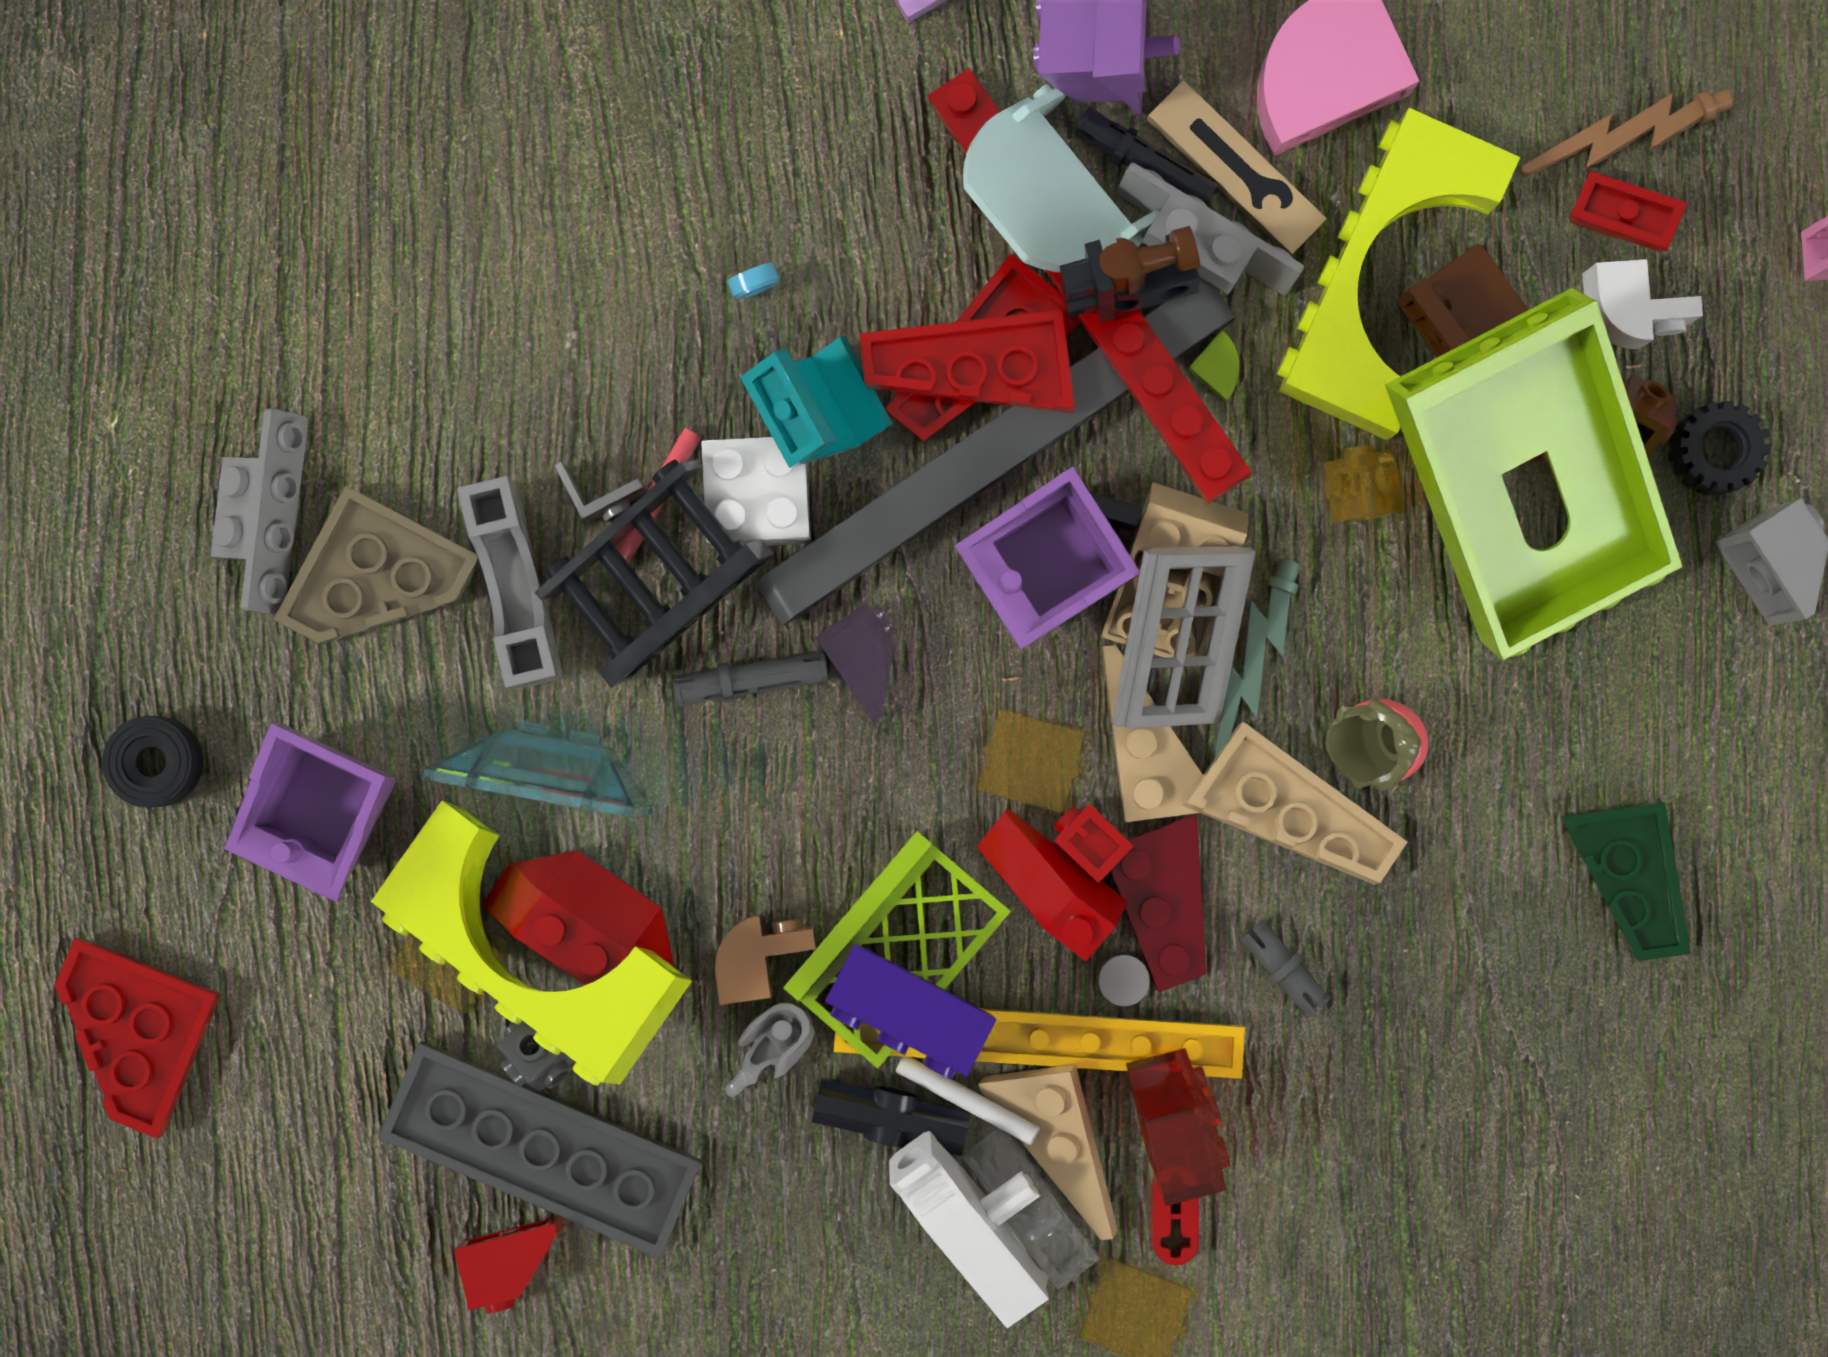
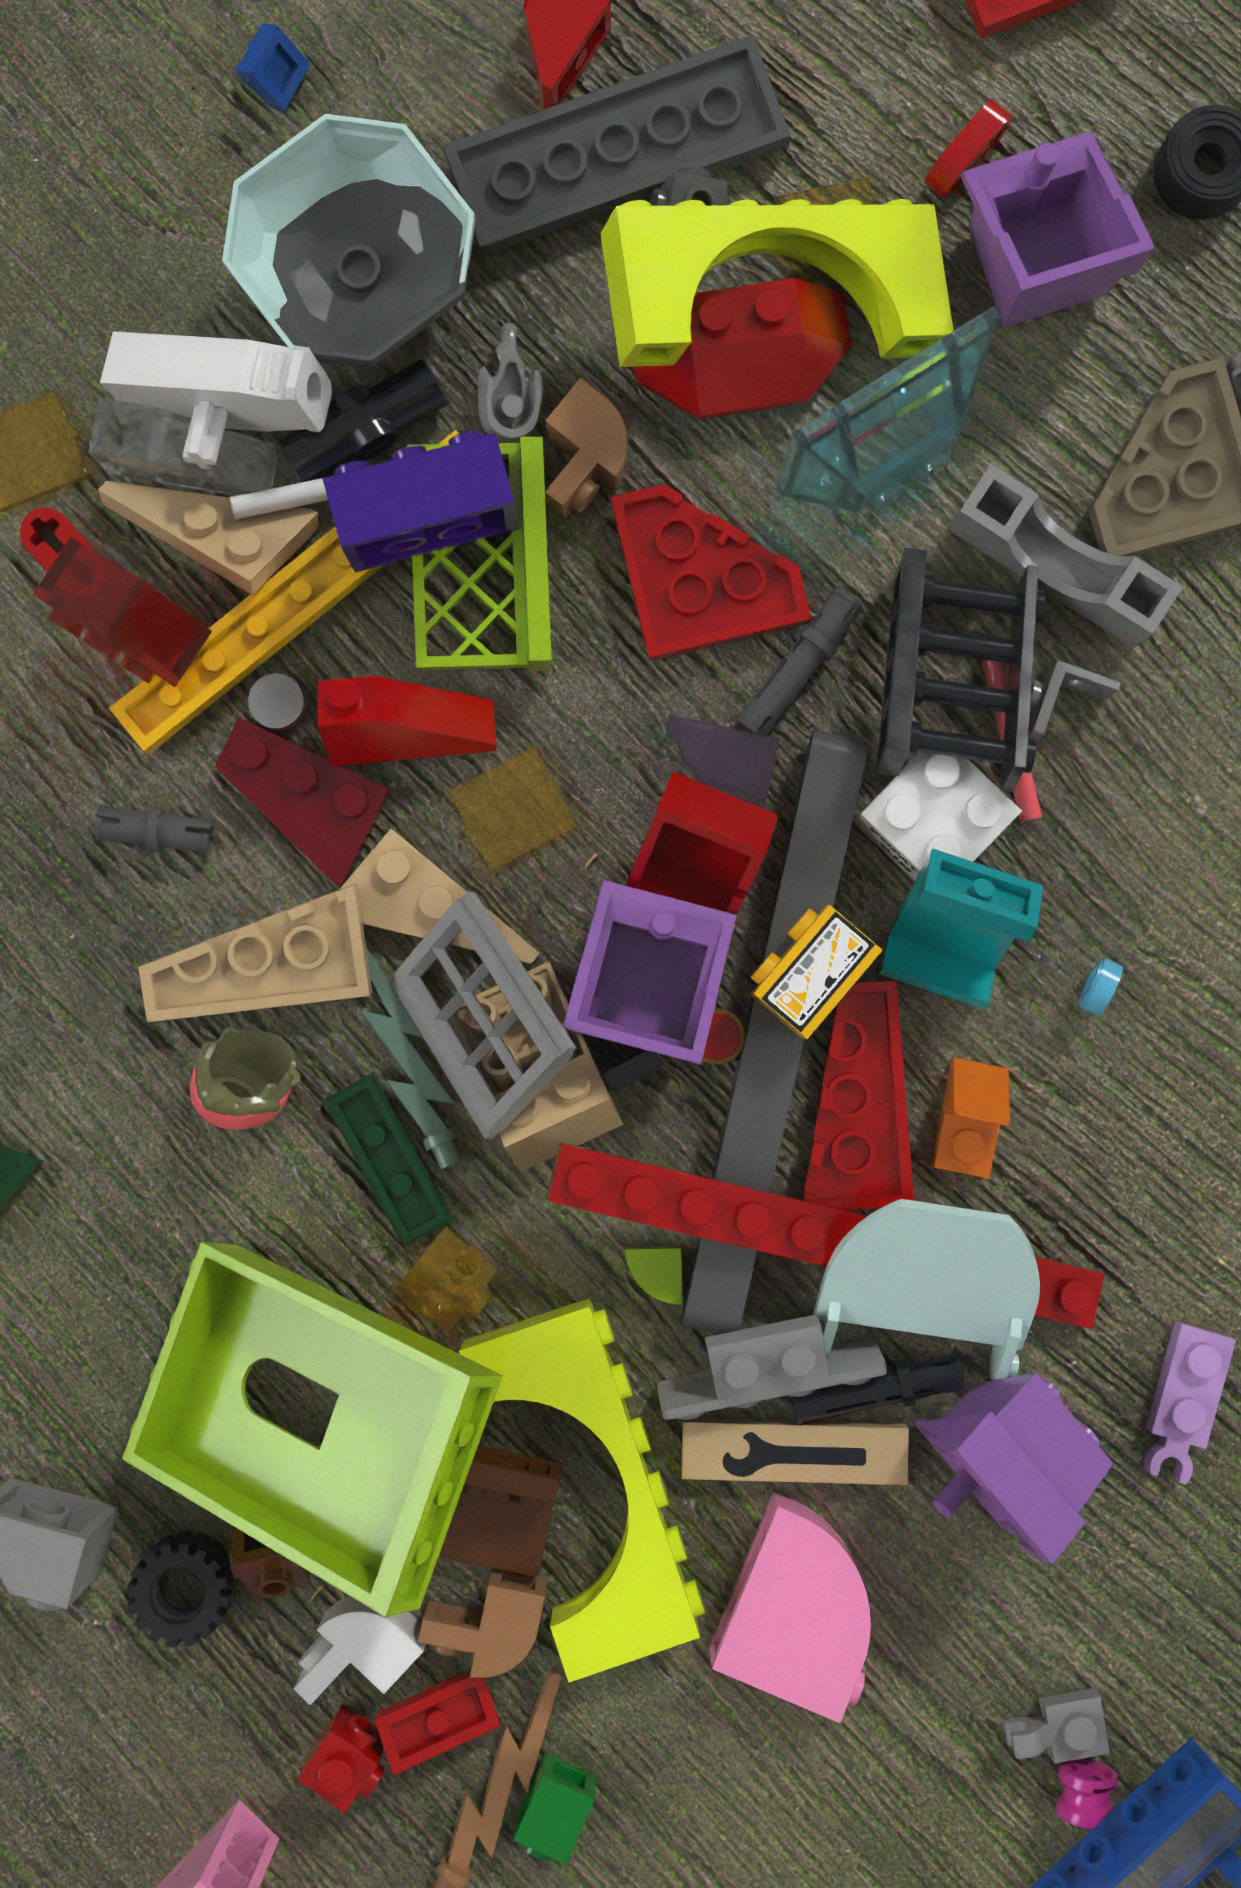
camera: 140 degrees right, 0 degrees up
red wing [859,309,1075,413] -> none
red bracket [1053,804,1134,883] -> none
hips [1059,226,1200,323] -> none
none -> rock [222,114,475,367]
none -> red brick [297,1704,385,1813]
none -> dark green tile [323,1072,454,1247]
none -> medium nougat brick [418,1568,547,1678]
none -> green brick [513,1752,596,1865]
none -> red plate [610,484,812,662]
none -> red piece [625,771,779,915]
none -> red tile [702,1008,745,1064]
none -> brick [749,905,882,1039]
none -> red beam [924,99,1014,200]
none -> orange slope [930,1057,1010,1179]

